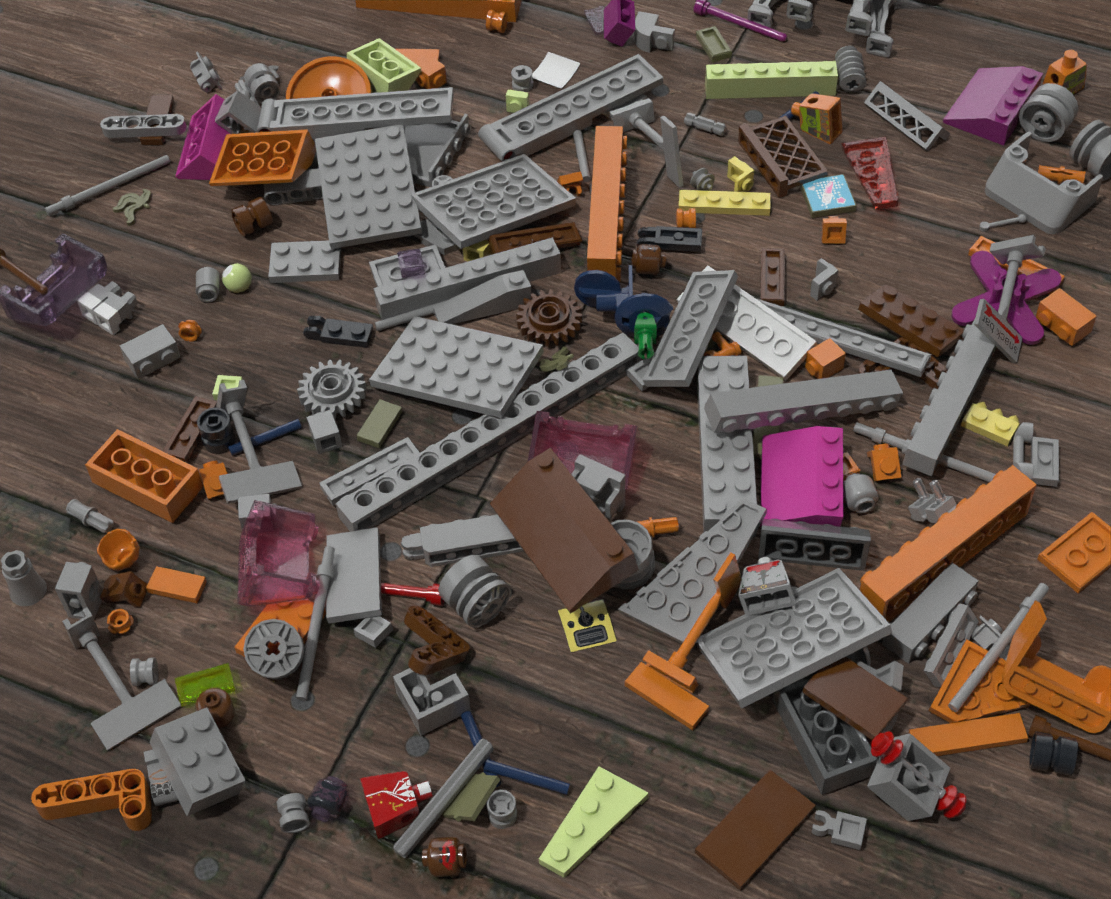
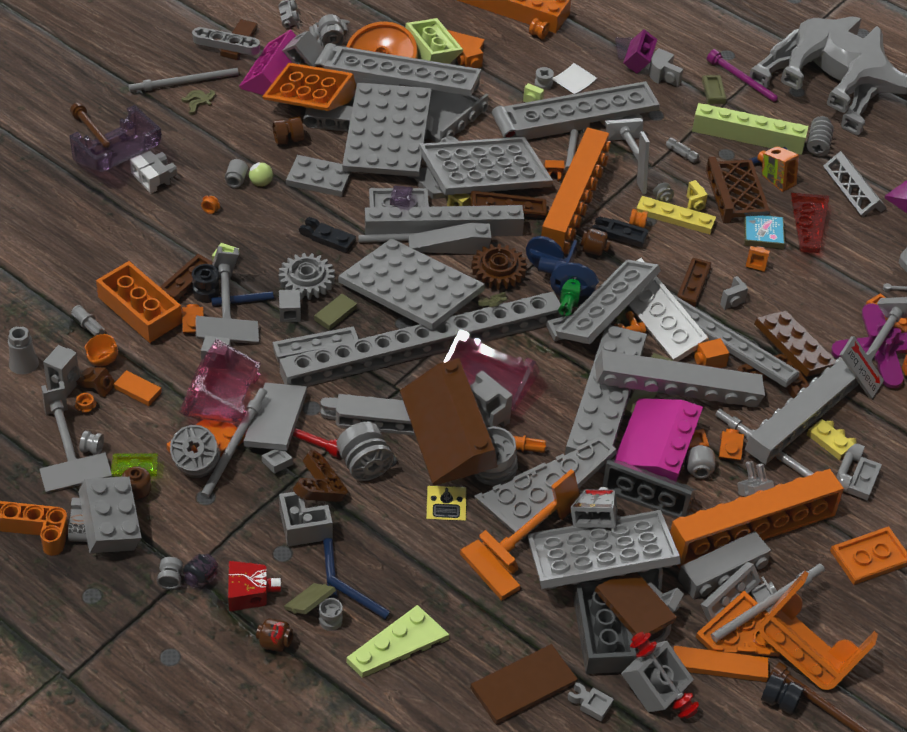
camera: 10 degrees right, 5 degrees down
light grey brick [120,324,181,379] -> none
light grey axle [393,739,494,858] -> none

